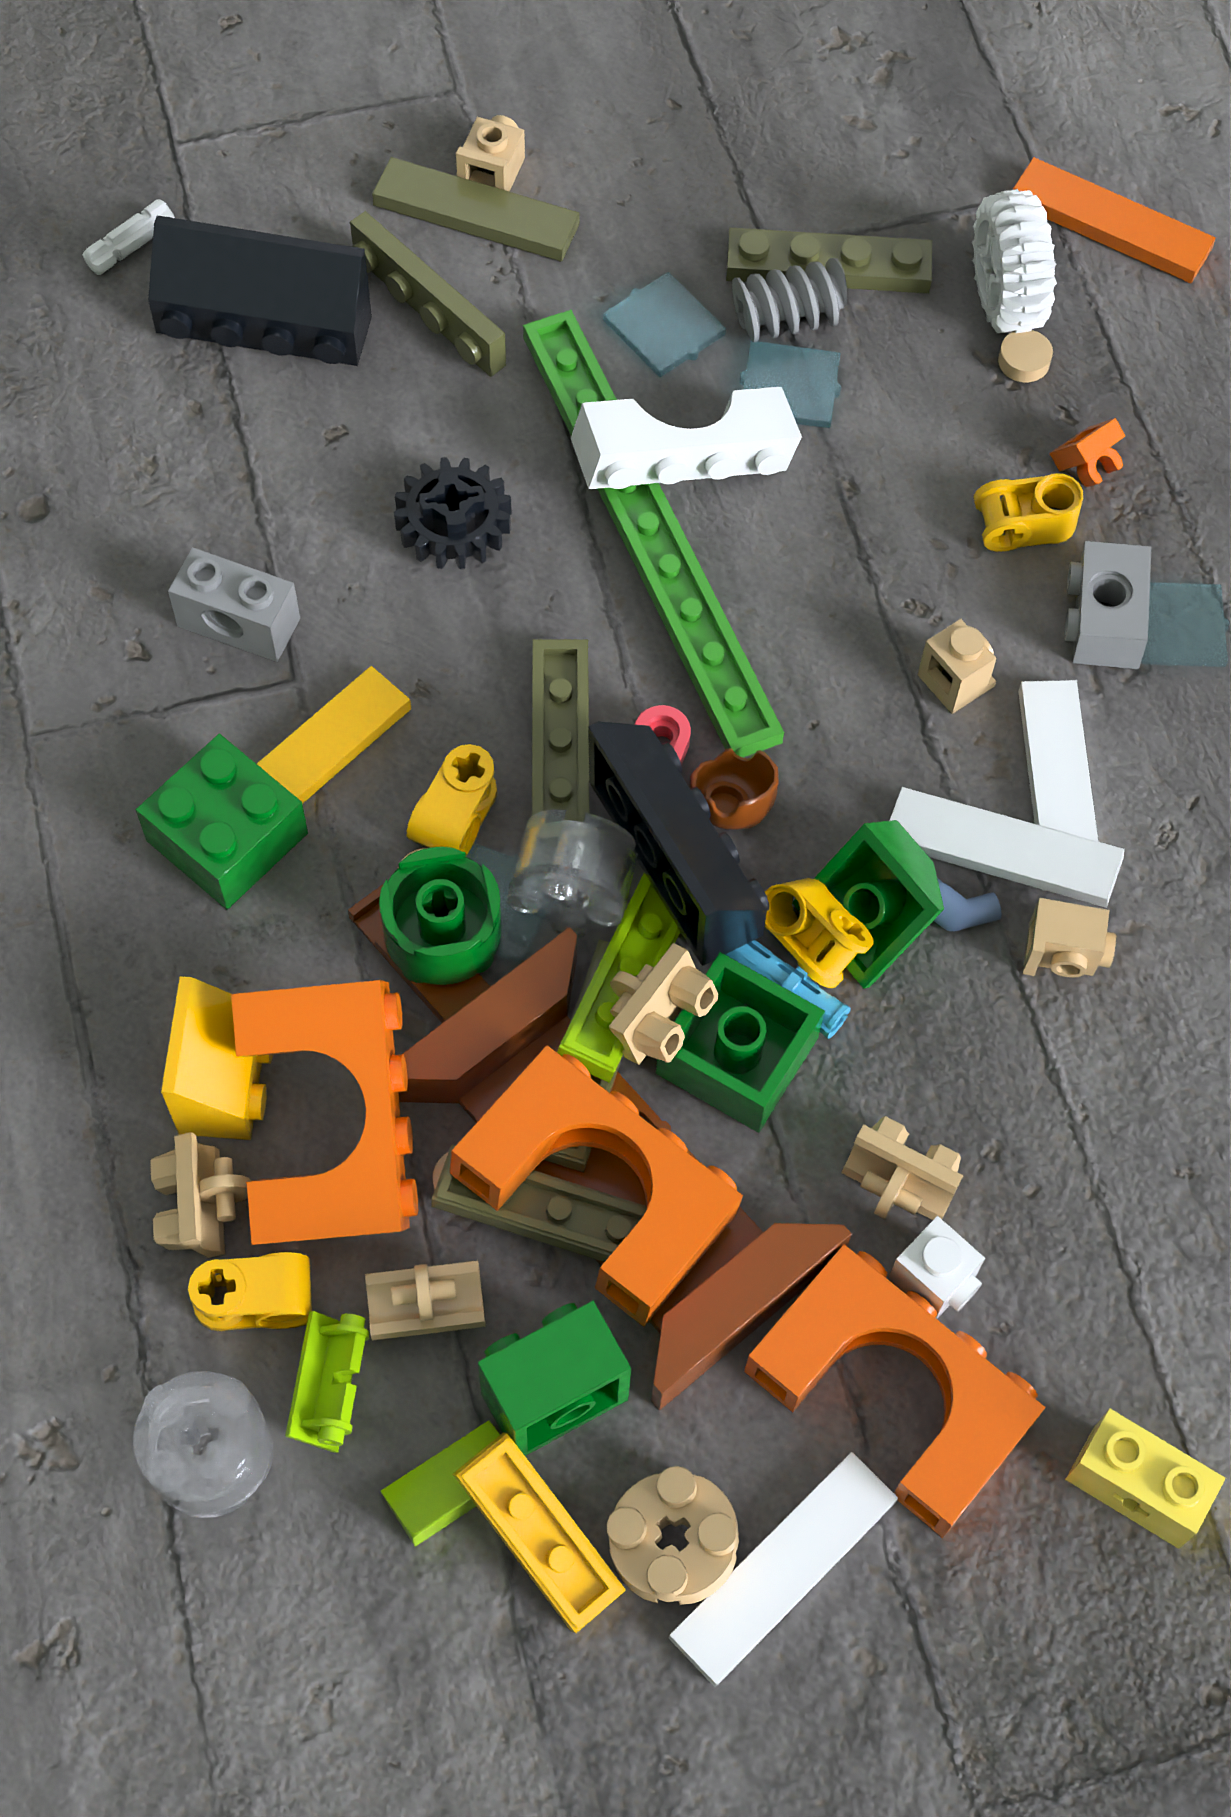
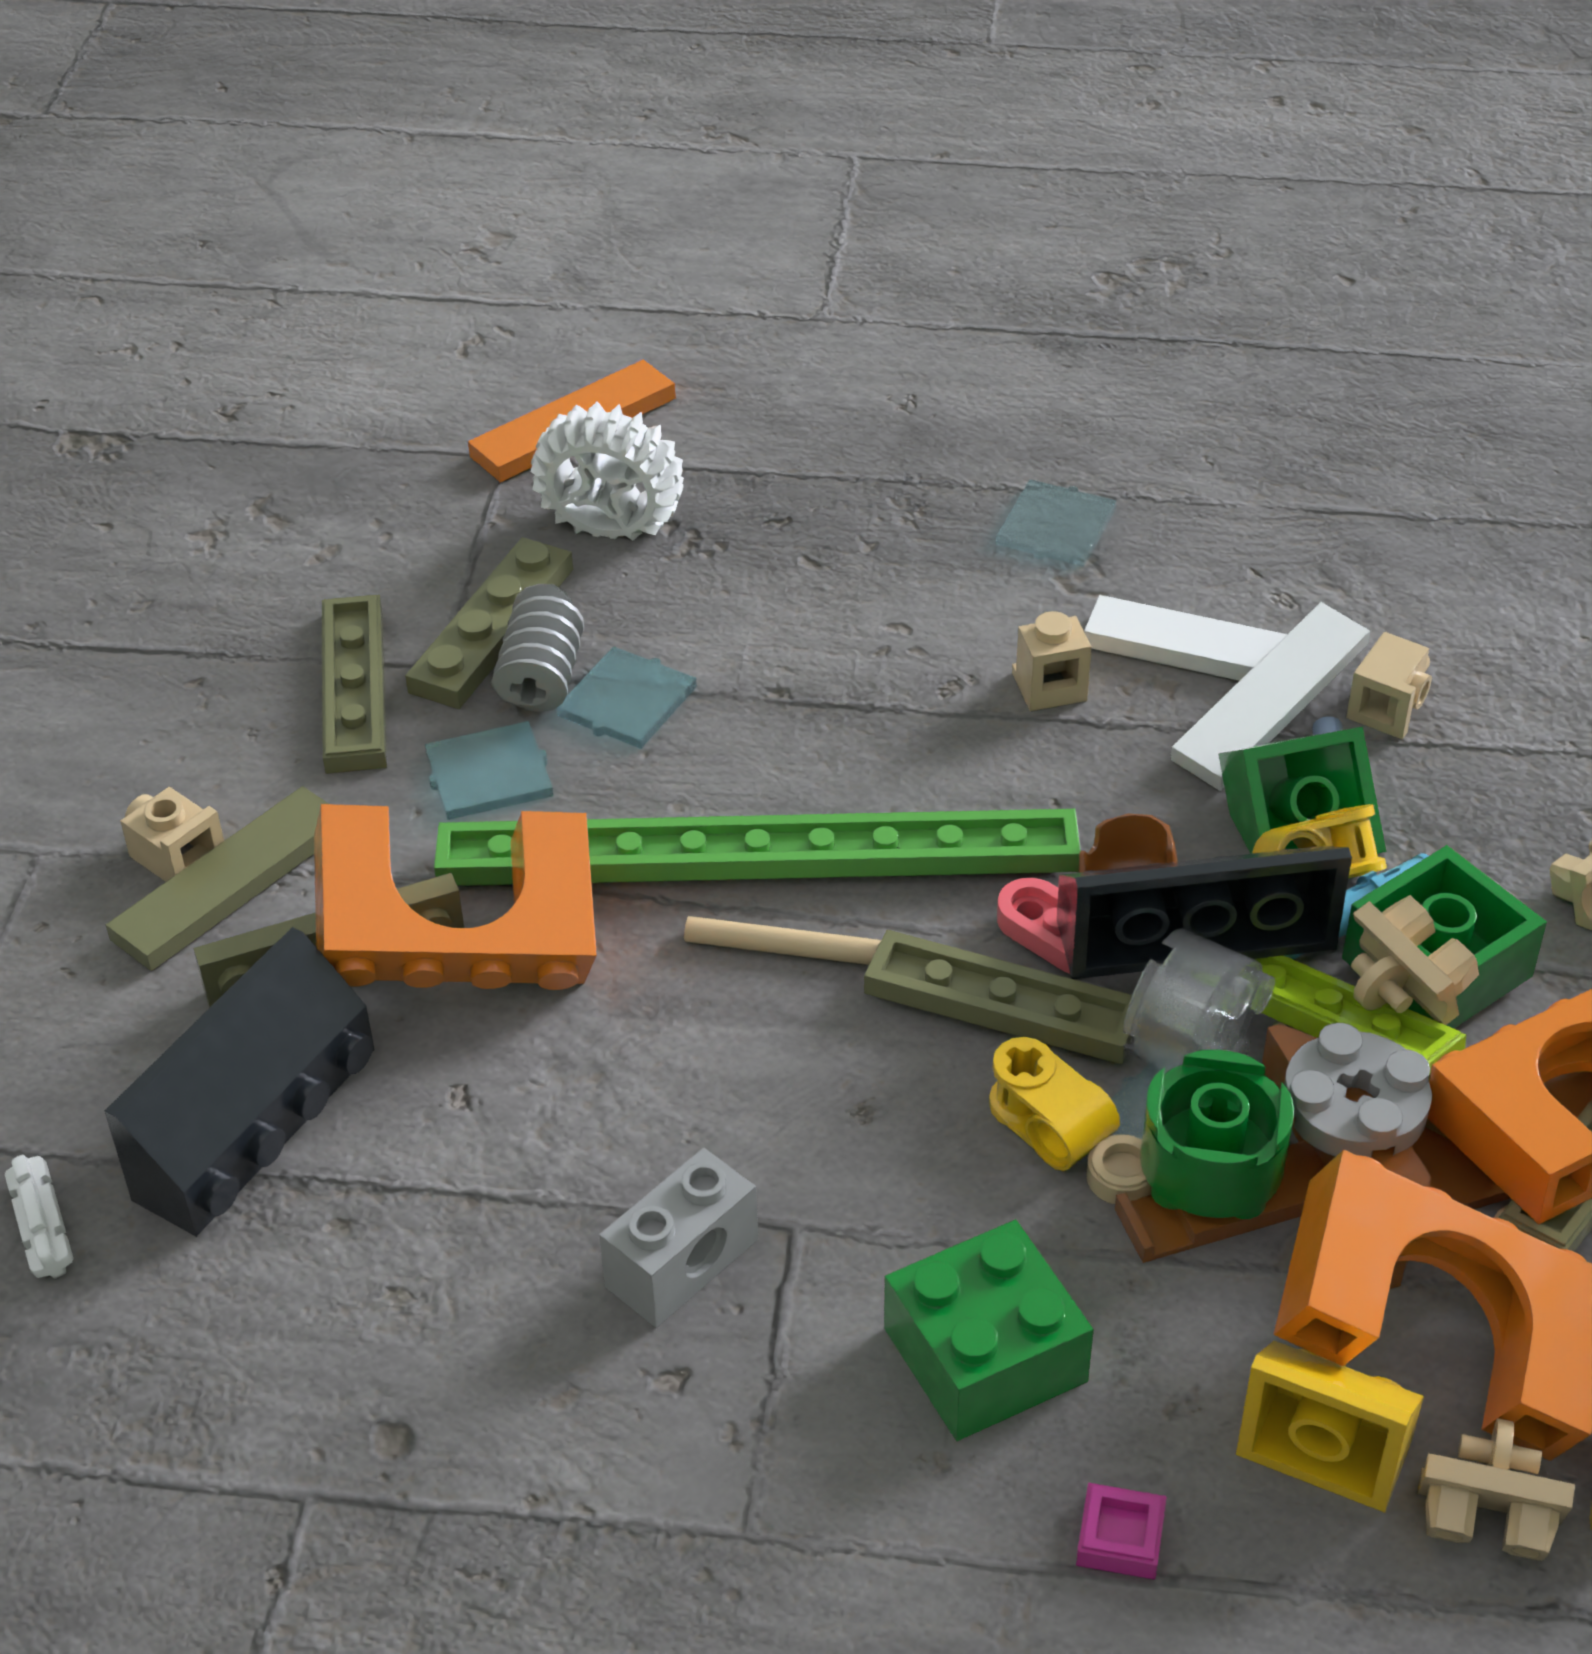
camera: 65 degrees left, 20 degrees down
yellow tile [257,666,411,804] -> none
black gear [394,457,512,569] -> none
white arch [571,387,802,489] -> none
yellow piece [973,473,1083,552] -> none
tan tile [998,330,1053,383] -> none
orange tile [1049,418,1126,487] -> none
light grey brick [1064,541,1151,669] -> none
none -> orange arch [314,804,597,990]
none -> olive tile [322,594,387,774]
none -> tan bar [684,916,881,965]
none -> dark pink tile [1076,1483,1167,1580]
none -> light grey plate [1284,1023,1432,1158]

